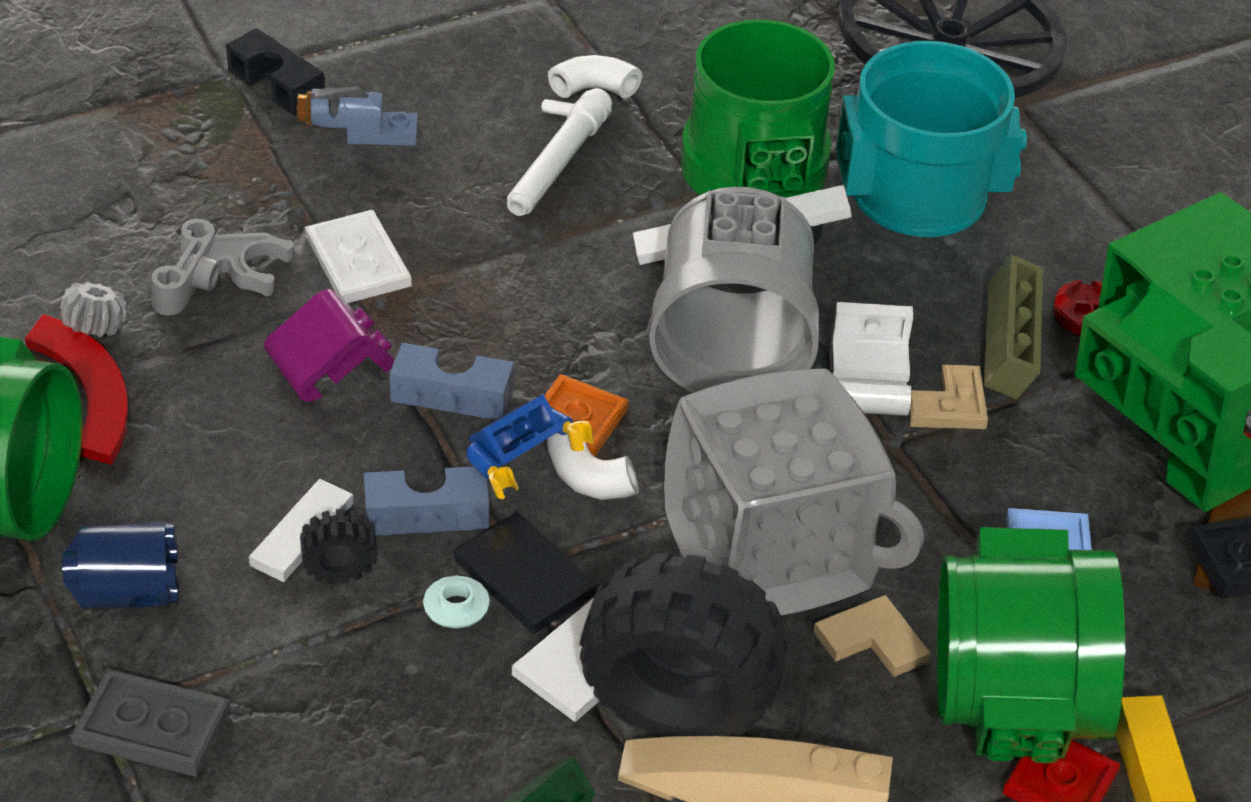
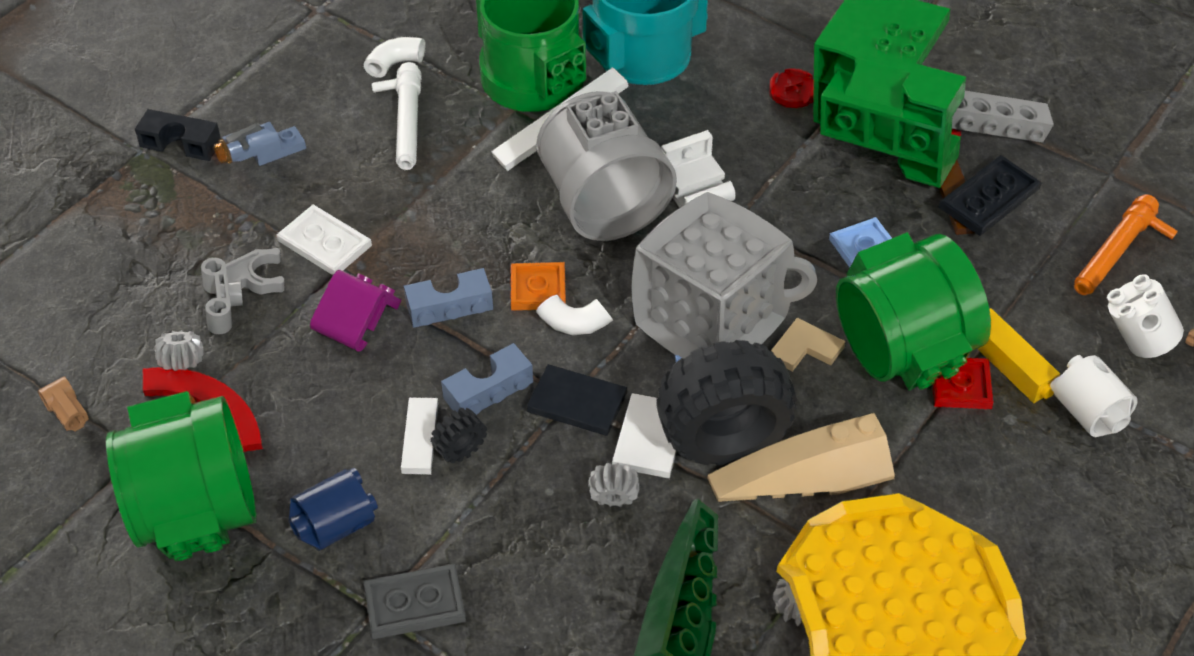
camera: 25 degrees left, 5 degrees up
light aqua piece [423,575,490,629] -> none
blue torso [467,394,594,499] -> none
tan tile [908,365,988,429] -> none
olive brick [984,254,1043,400] -> none
none -> light grey gear [589,463,639,507]

